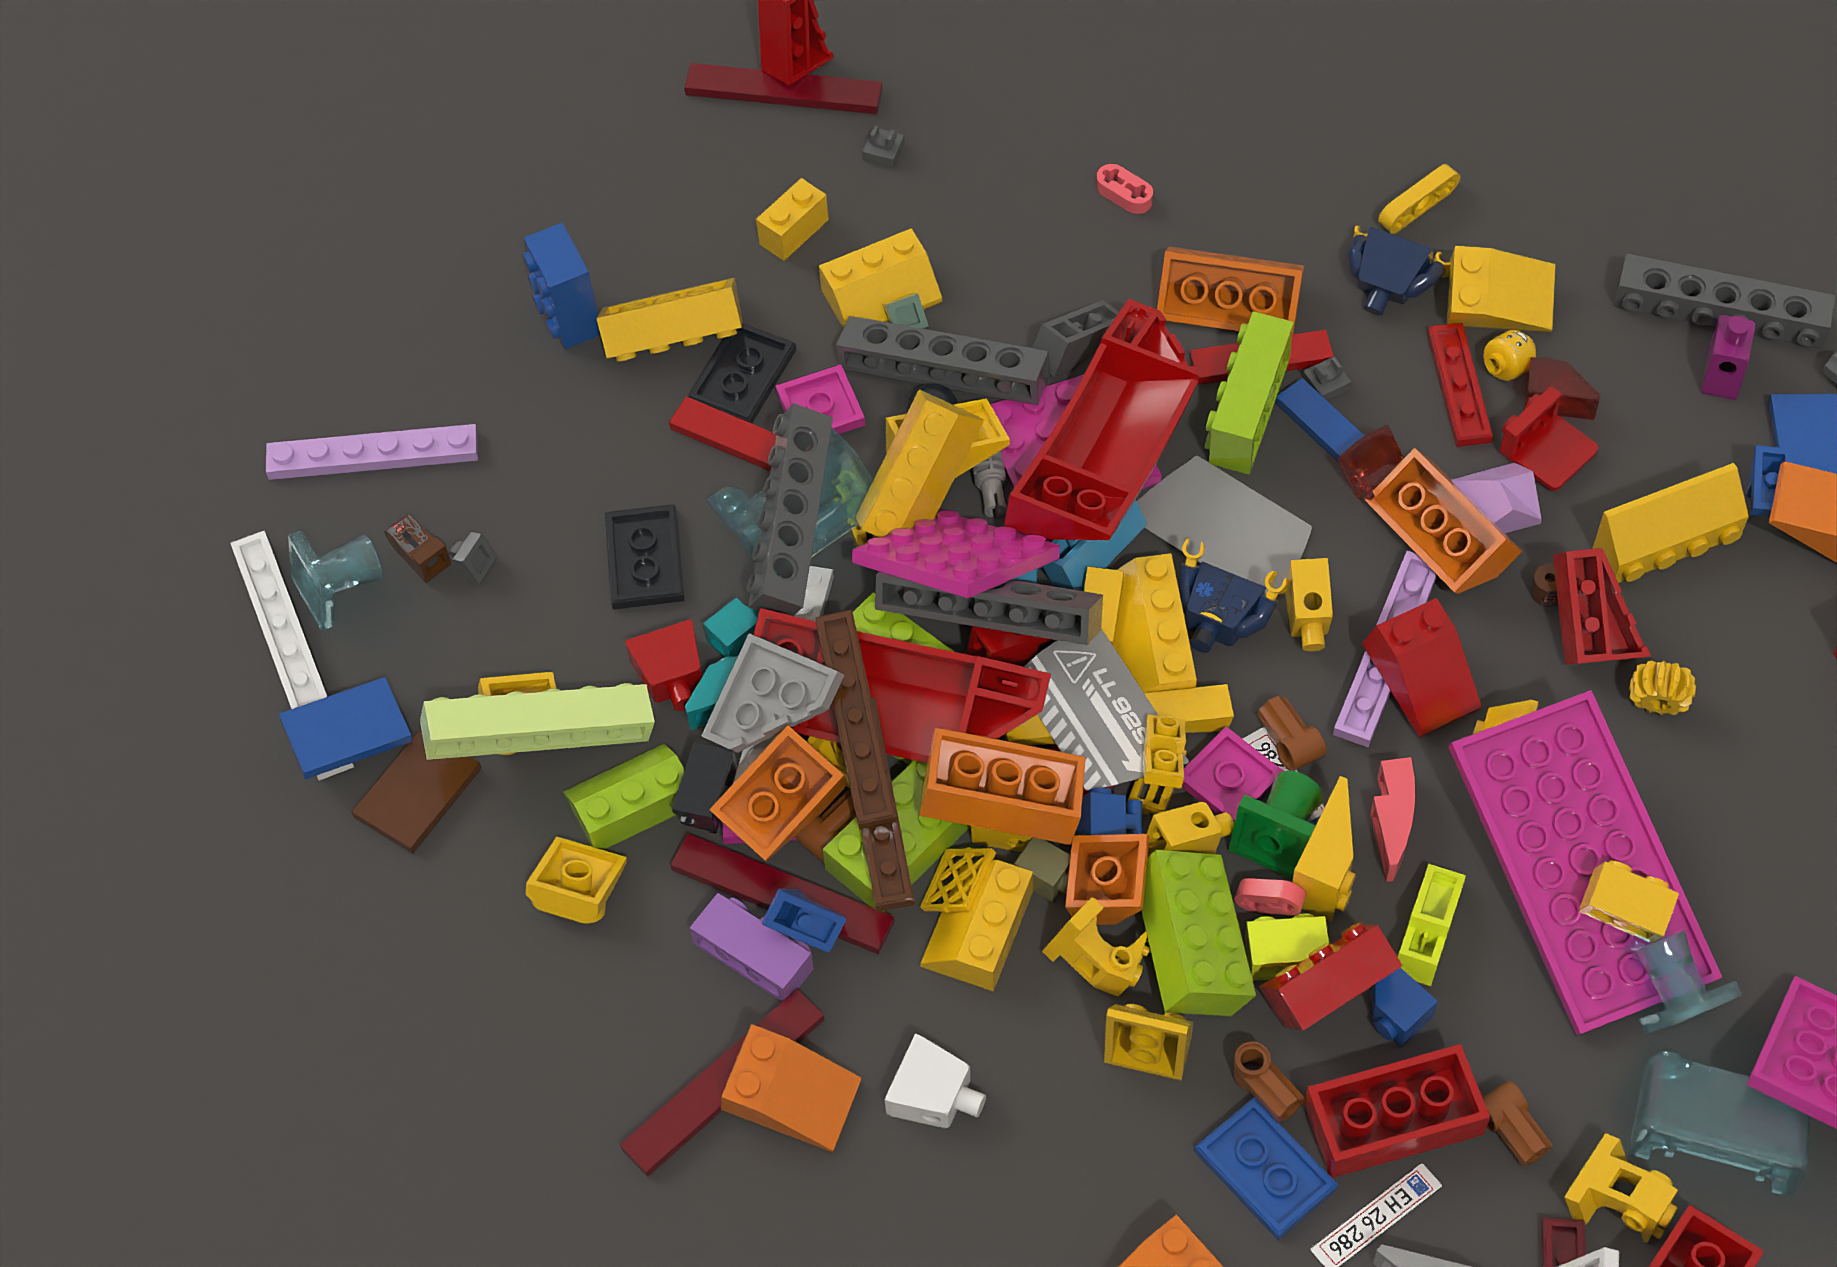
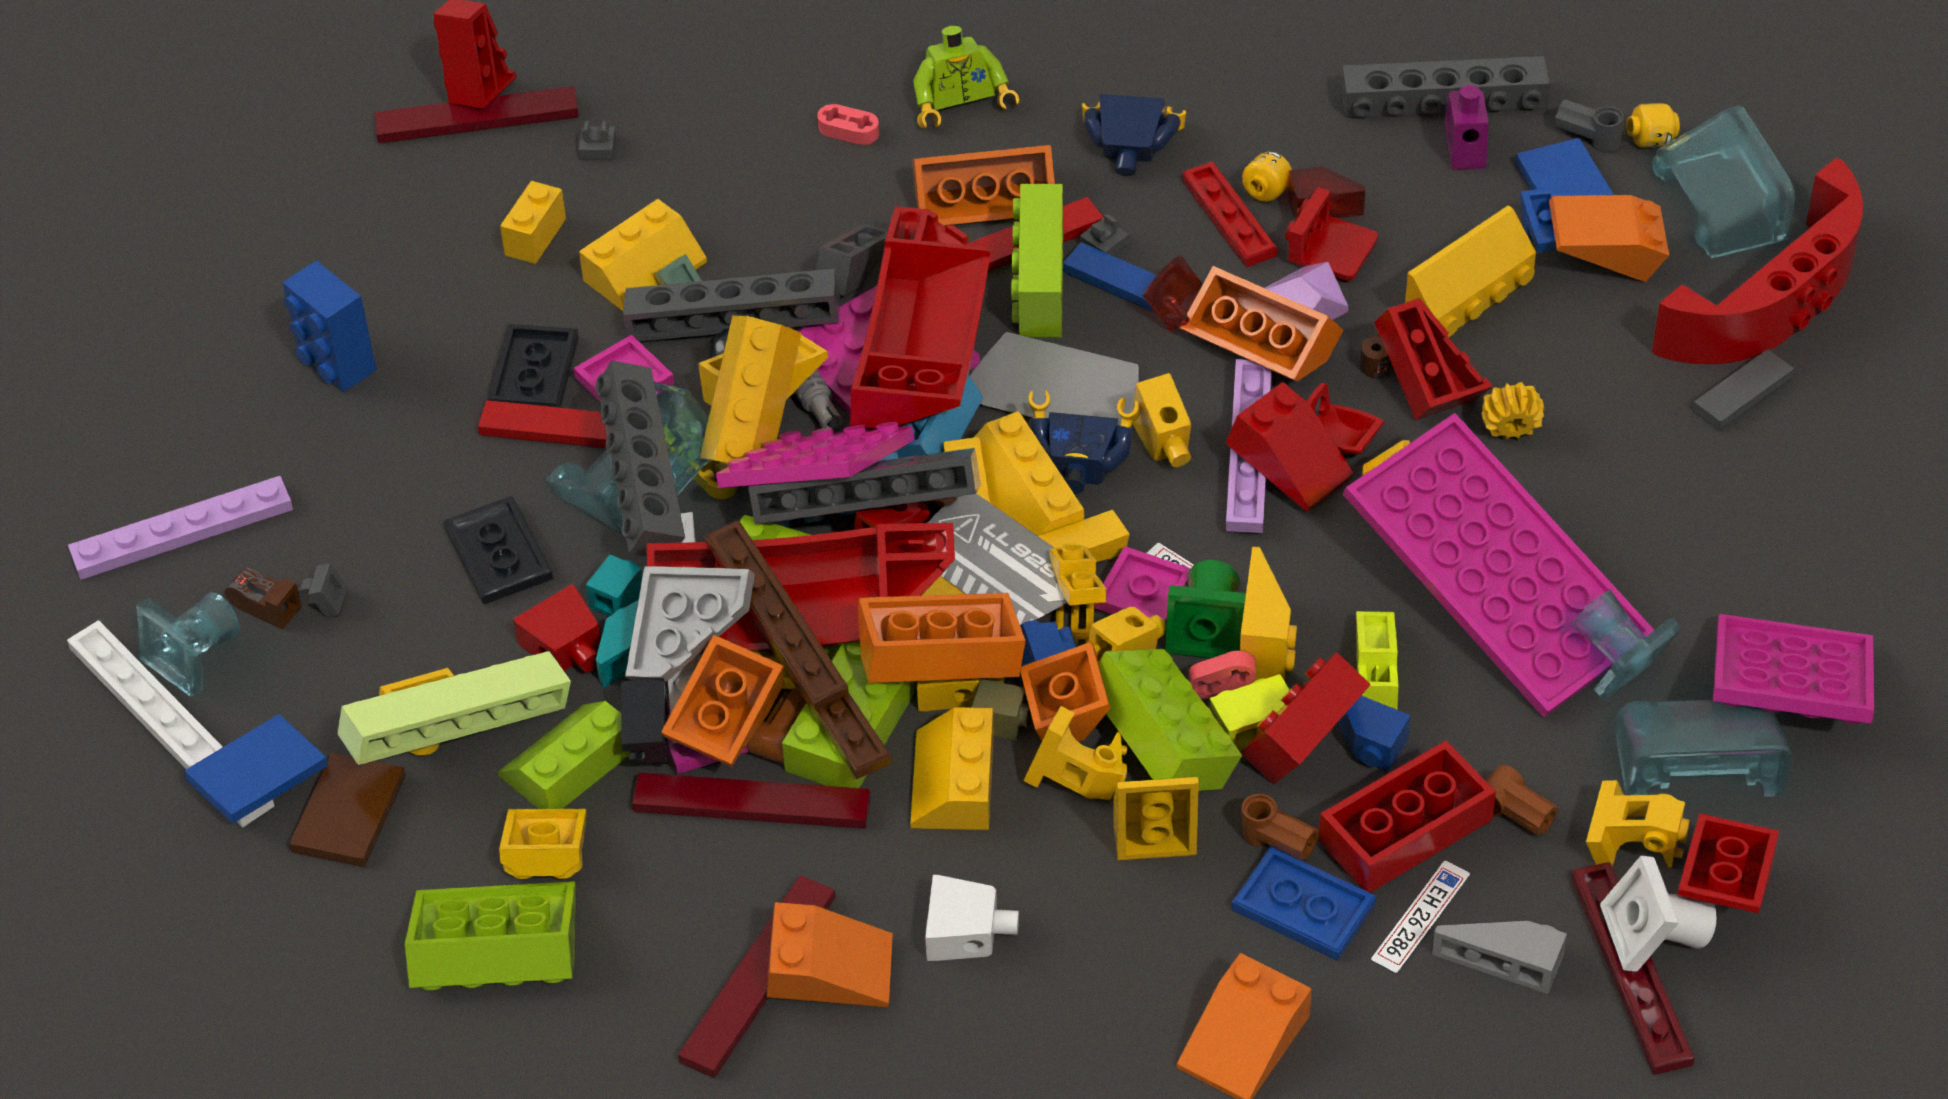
camera: 20 degrees left, 10 degrees down
yellow slope [596,278,743,361] -> none
medium lavender brick [690,893,814,1002] -> none
blue slope [761,889,847,953] -> none
yellow window [920,847,996,913] -> none
dark orange piece [1257,695,1326,771] -> none
coral slope [1370,757,1415,882] -> none
yellow beam [1378,164,1460,234] -> none
yellow slope [1447,246,1555,332] -> none
yellow brick [1578,861,1679,943] -> none
none -> lime slope [405,881,576,990]
none -> lime torso [913,26,1019,129]
none -> red piece [1306,382,1384,455]

